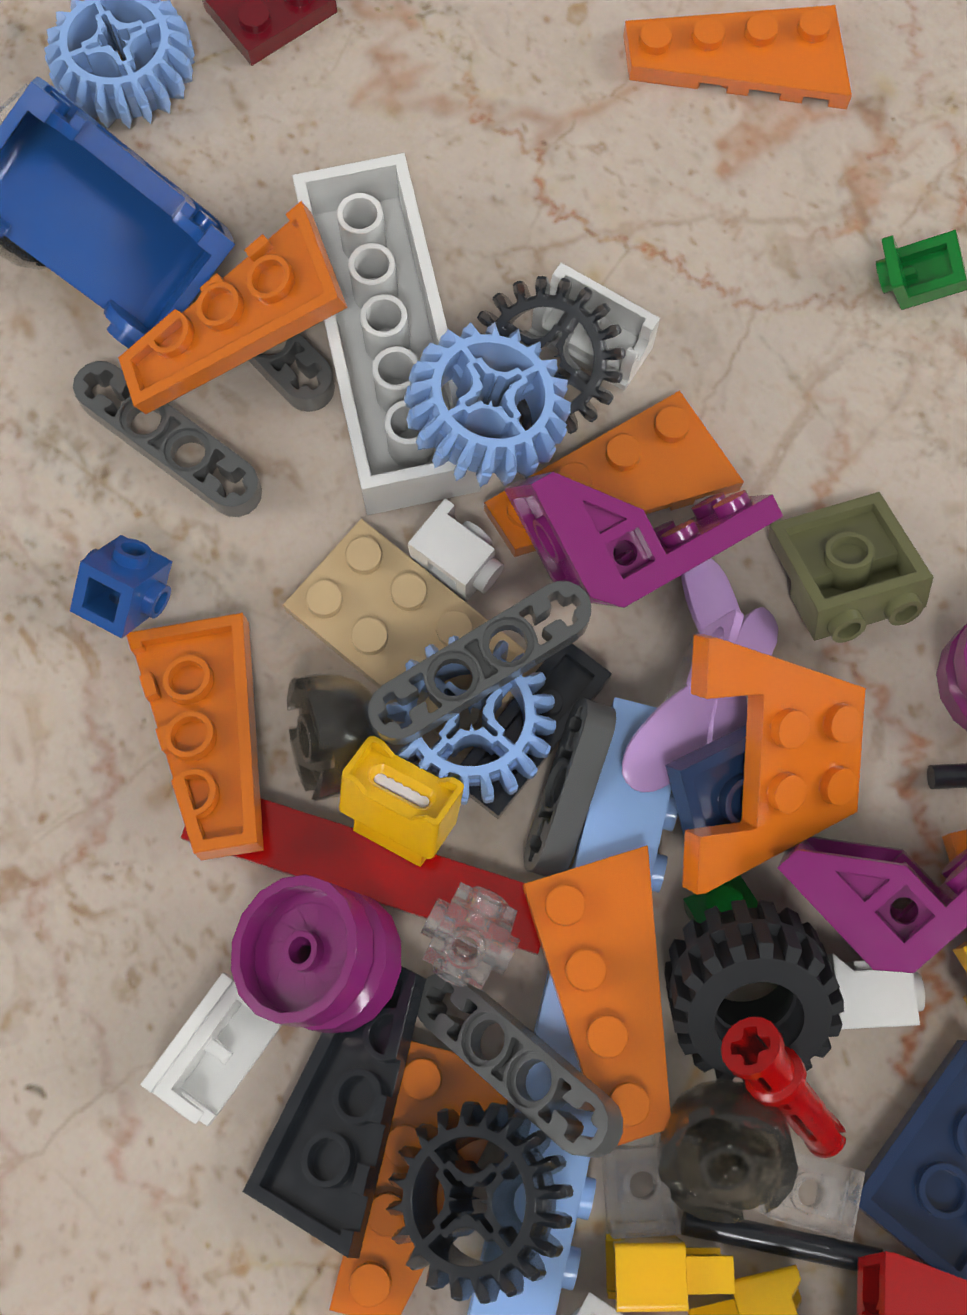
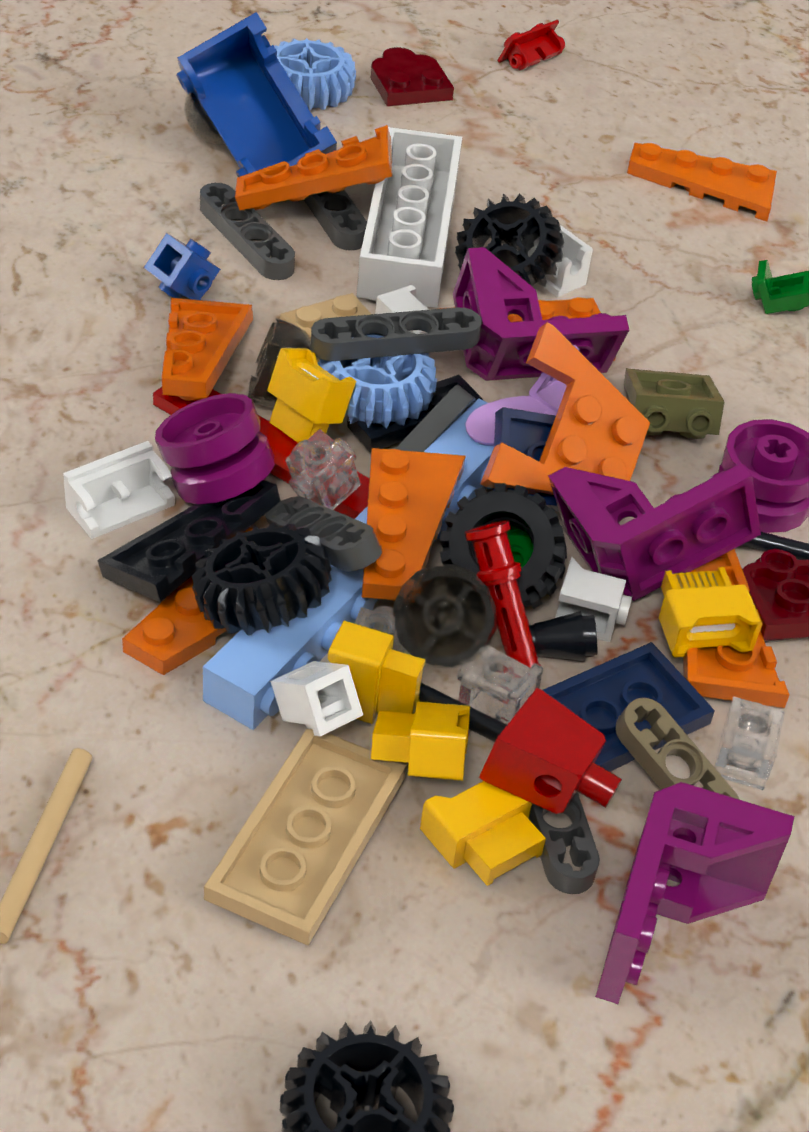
camera: 15 degrees right, 30 degrees down
light blue gear [404,322,571,487] -> none
none -> black cone [529,611,598,661]

